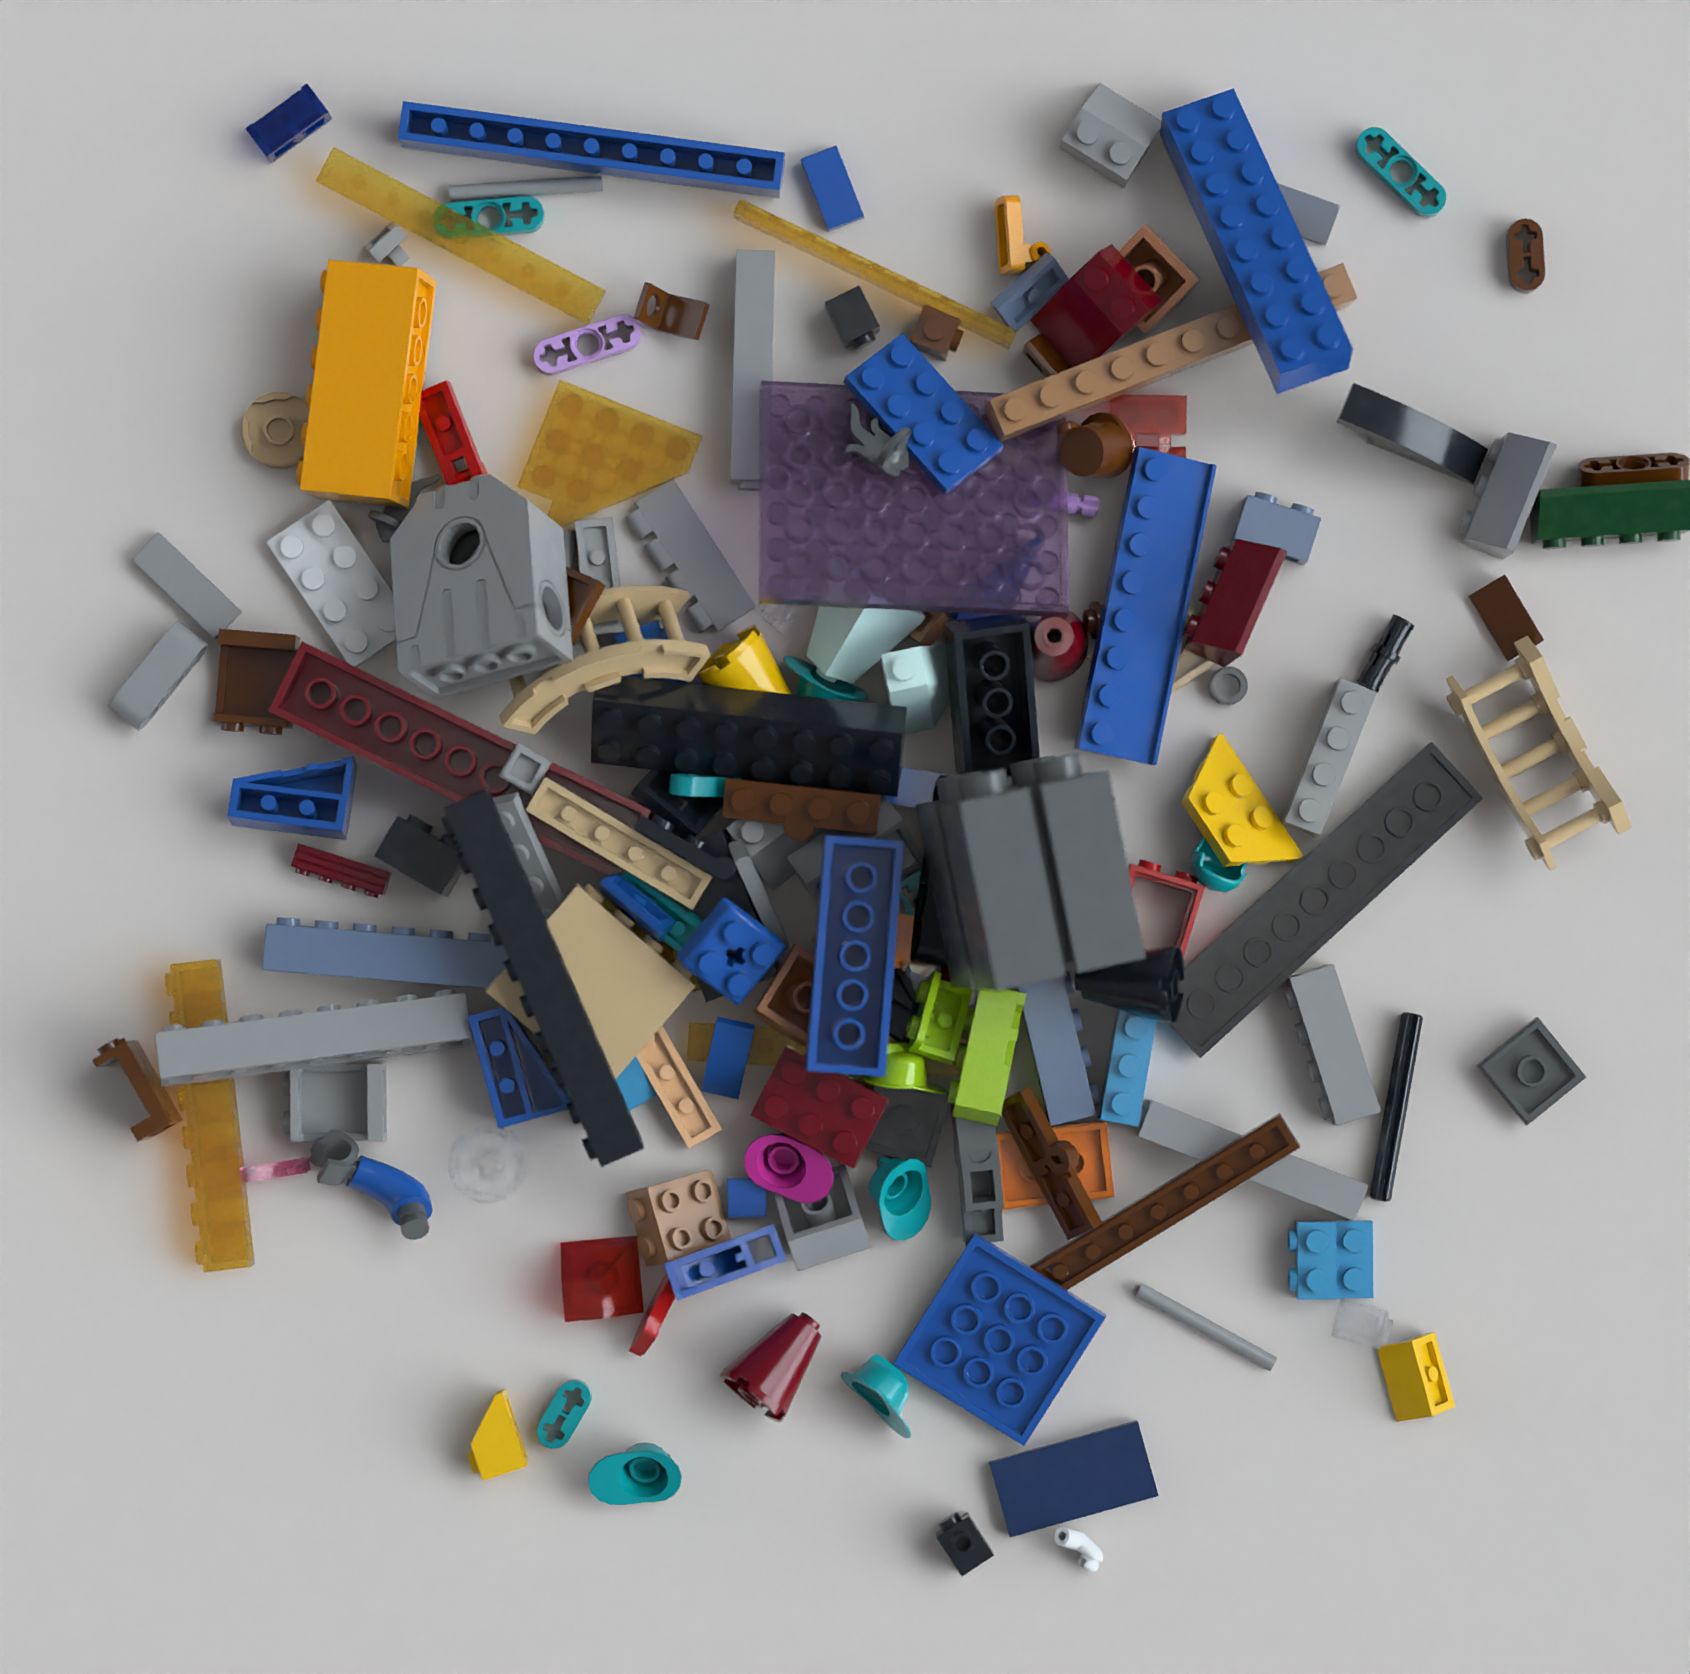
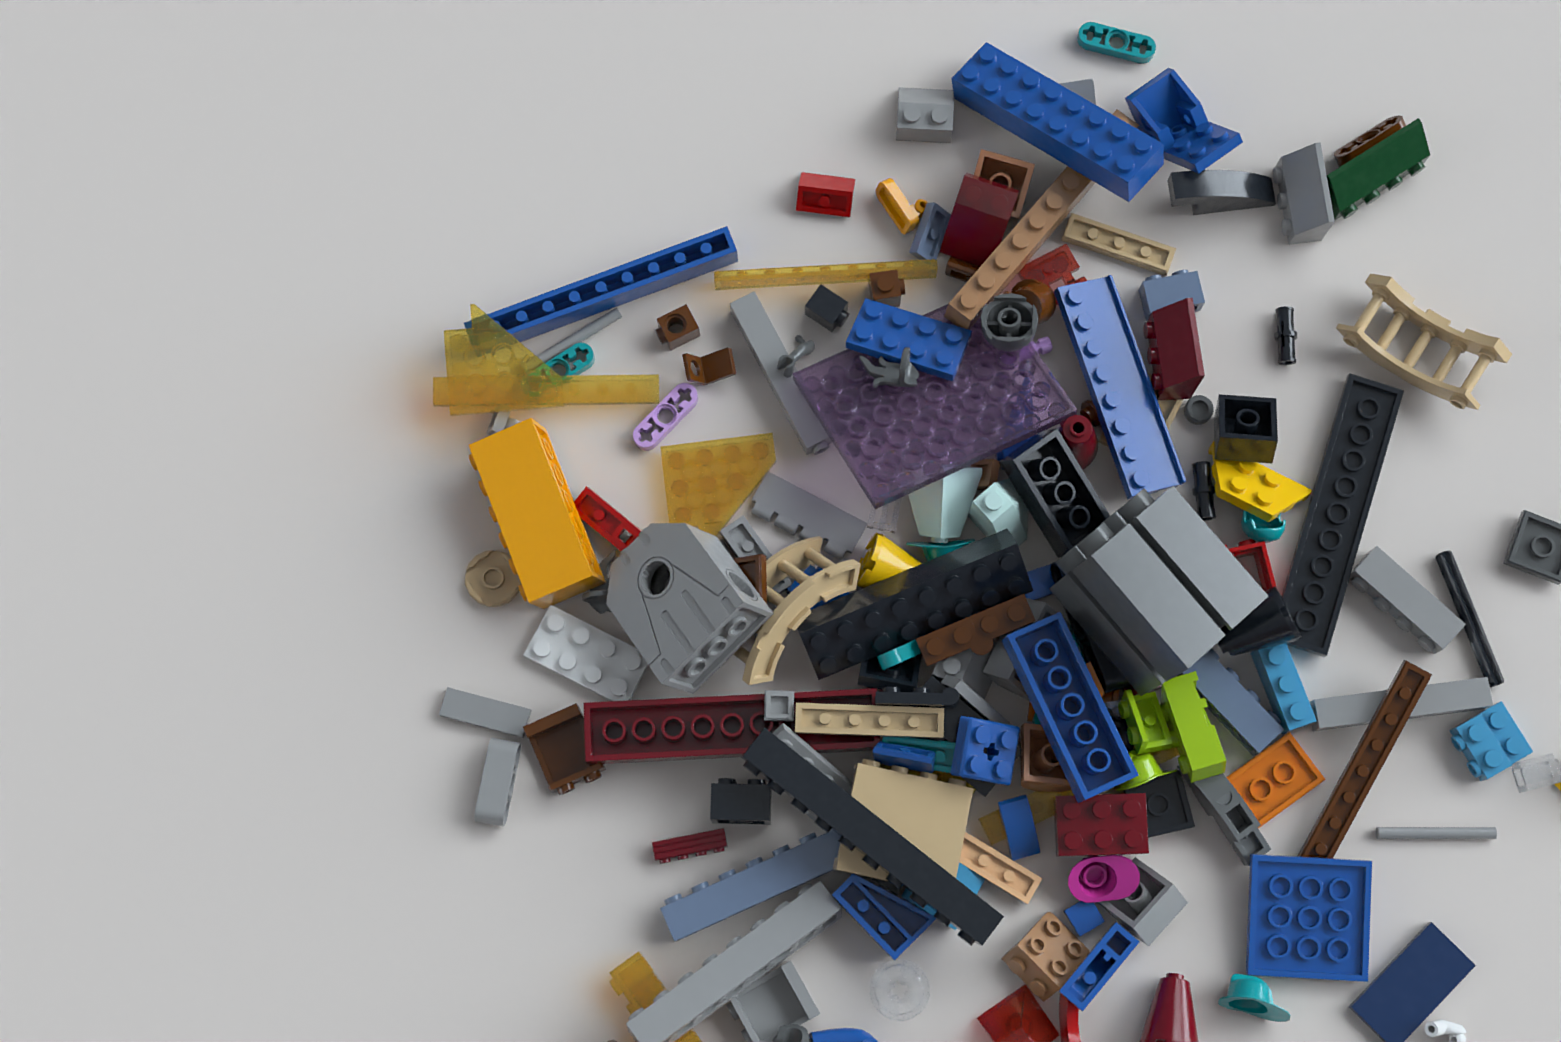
camera: 25 degrees left, 10 degrees down
blue wedge [227,756,358,840] -> none
clear blue hinge [245,83,332,164] -> none
blue tile [801,145,864,232] -> none
teal piece [868,1157,931,1241] -> none
reddish brown hinge [1001,1086,1102,1240] -> none
light grey brick [1281,678,1377,837] -> none
reddish brown slope [1468,575,1544,662] -> none
reddish brown beam [1506,218,1545,294] -> none
none -> clear yellow wing [444,304,565,416]
none -> reddish brown brick [655,304,700,350]
none -> dark grey piece [777,335,815,378]
none -> red panel [796,172,855,217]
none -> dark grey cylinder [981,293,1038,352]
none -> tan tile [1061,213,1176,276]
none -> blue bracket [1125,68,1243,173]
none -> black pin [1192,461,1216,521]
none -> black brick [1214,394,1278,464]

